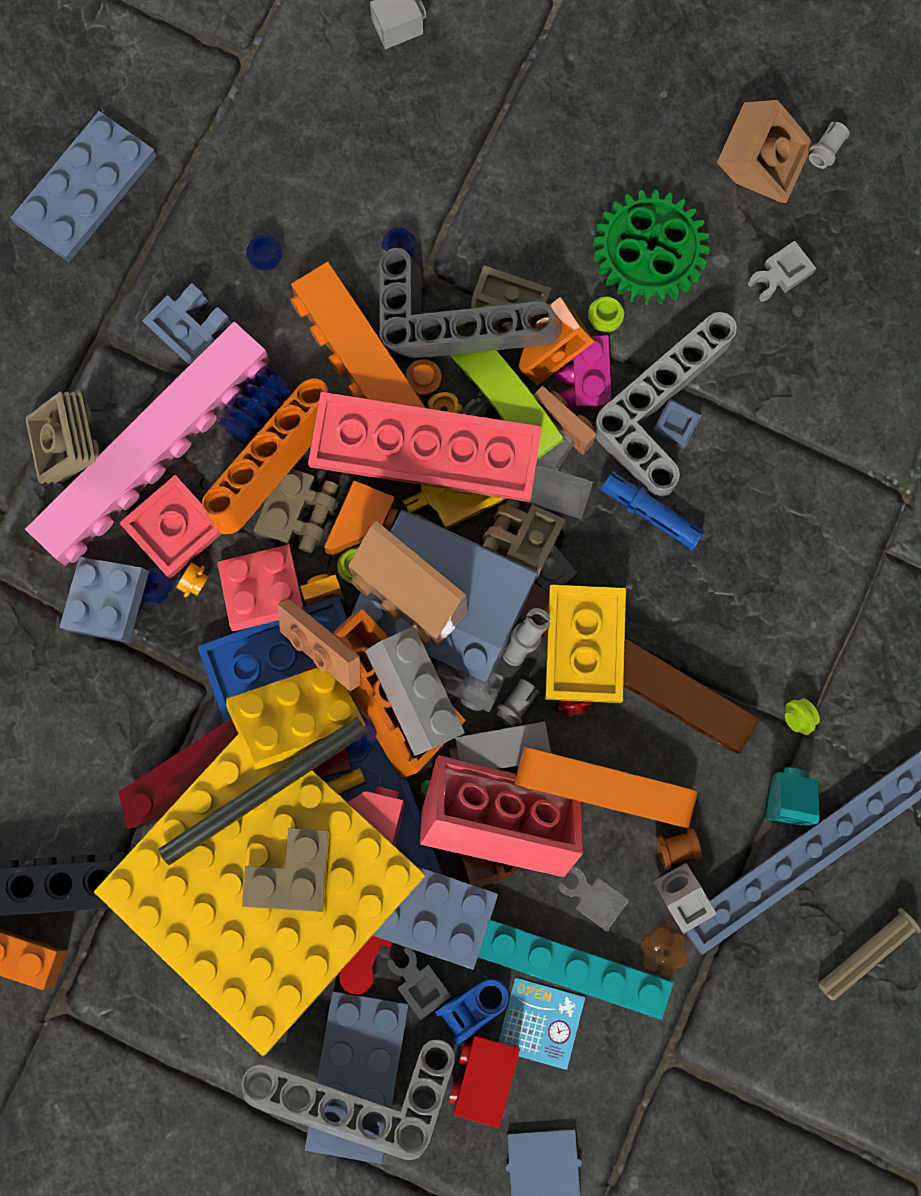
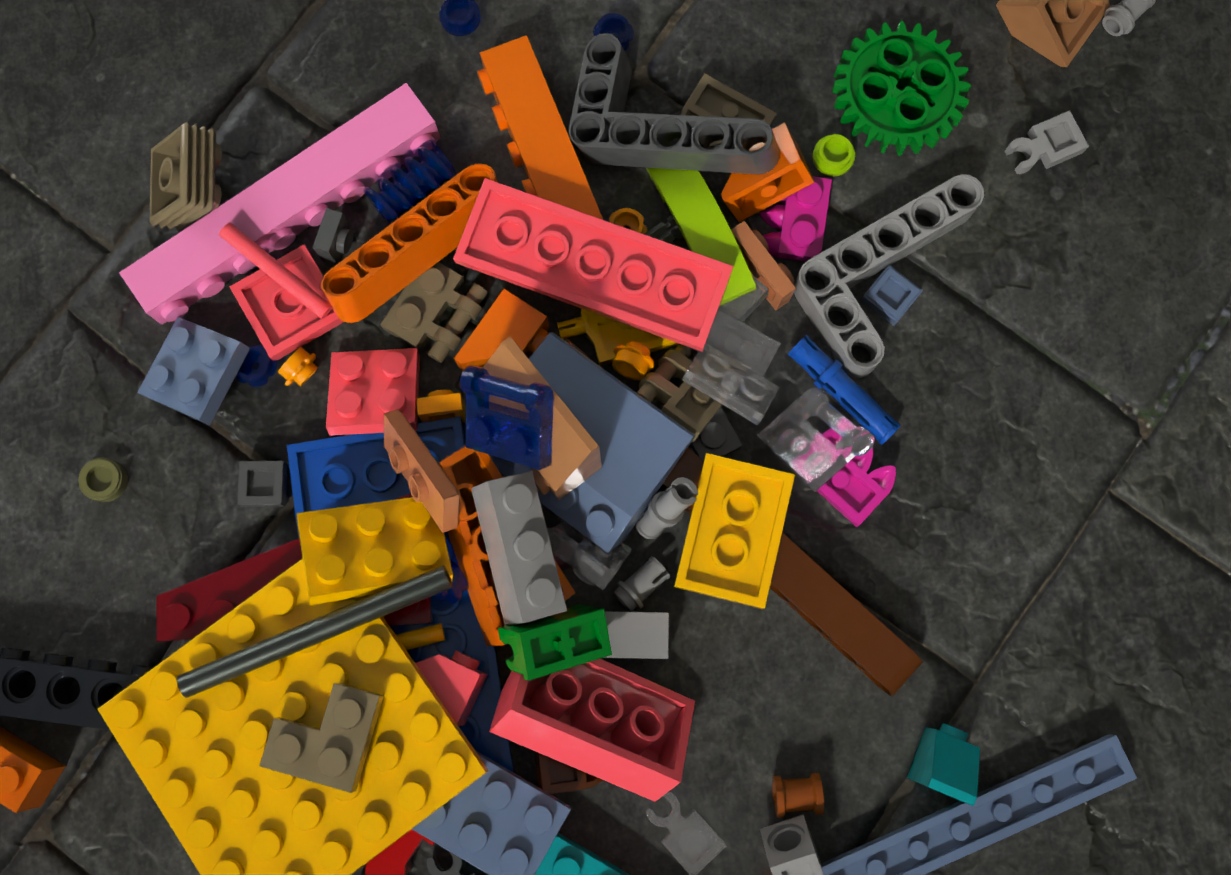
camera: 15 degrees right, 0 degrees up
sand blue plate [142,283,232,366] -> none
orange plate [406,359,442,396] -> none
orange beam [514,746,698,828] -> none
red plate [555,700,592,717] -> none
lime plate [785,698,820,735] -> none
none -> olive tile [78,457,128,502]
none -> coral bar [219,222,332,319]
none -> dark grey plate [237,461,288,507]
none -> dark grey plate [312,208,353,265]
none -> clear blue plate [460,366,554,470]
none -> green hinge [498,604,612,681]
none -> light orange plate [612,341,654,380]
none -> clear plate [682,343,779,425]
none -> clear plate [758,387,875,492]
none -> dark pink plate [791,425,896,527]

